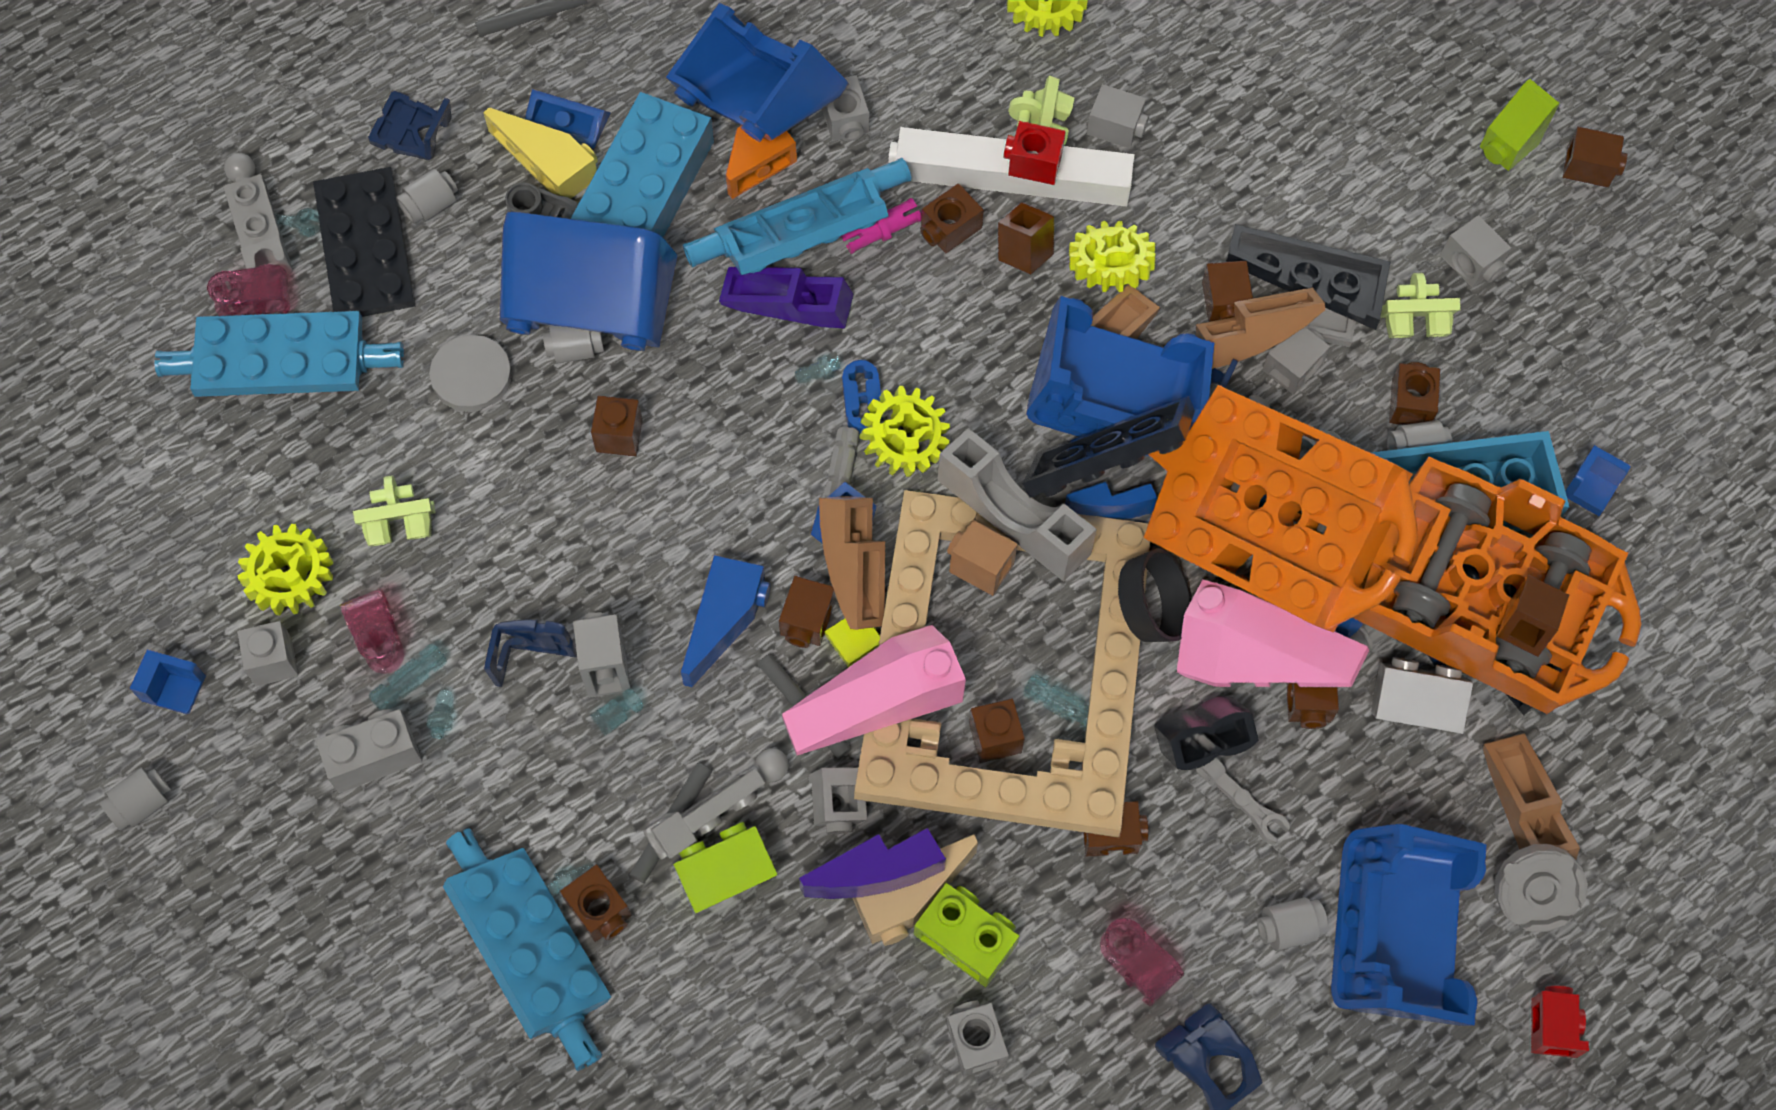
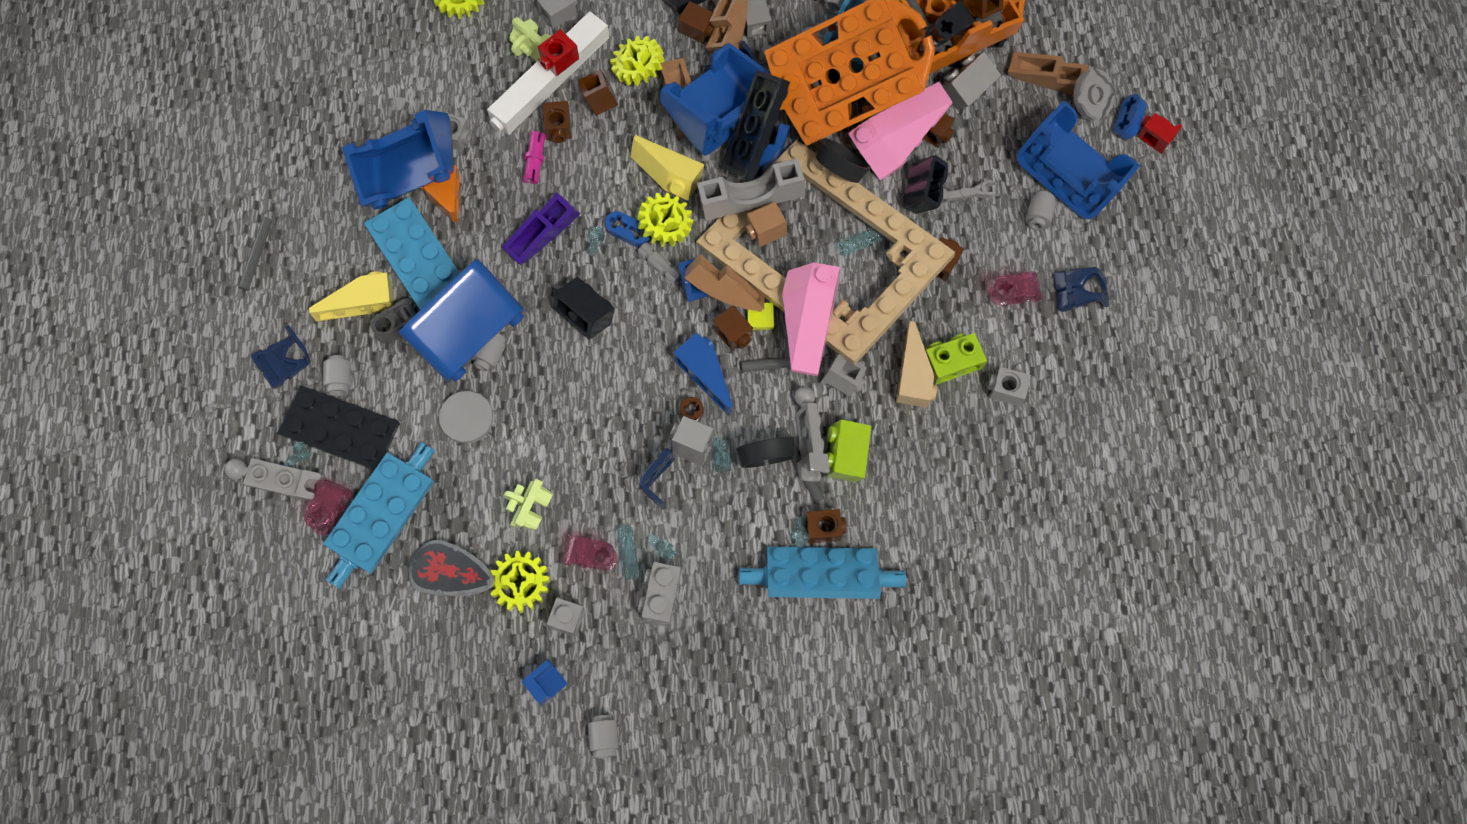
camera: 60 degrees left, 5 degrees up
blue slope [525,89,611,148] -> none
reddish brown brick [591,396,643,457] -> none
dark azure plate [682,158,912,275] -> none
dark purple slope [799,828,946,899] -> none
reddish brown brick [969,698,1025,763] -> none
none -> shield [408,540,495,597]
none -> black brick [553,276,615,340]
none -> light yellow slope [631,135,704,200]
none -> reddish brown bush [680,397,704,421]
none -> black tyre [736,436,796,468]
none -> black piece [925,0,976,47]
none -> blue beam [1114,94,1147,140]

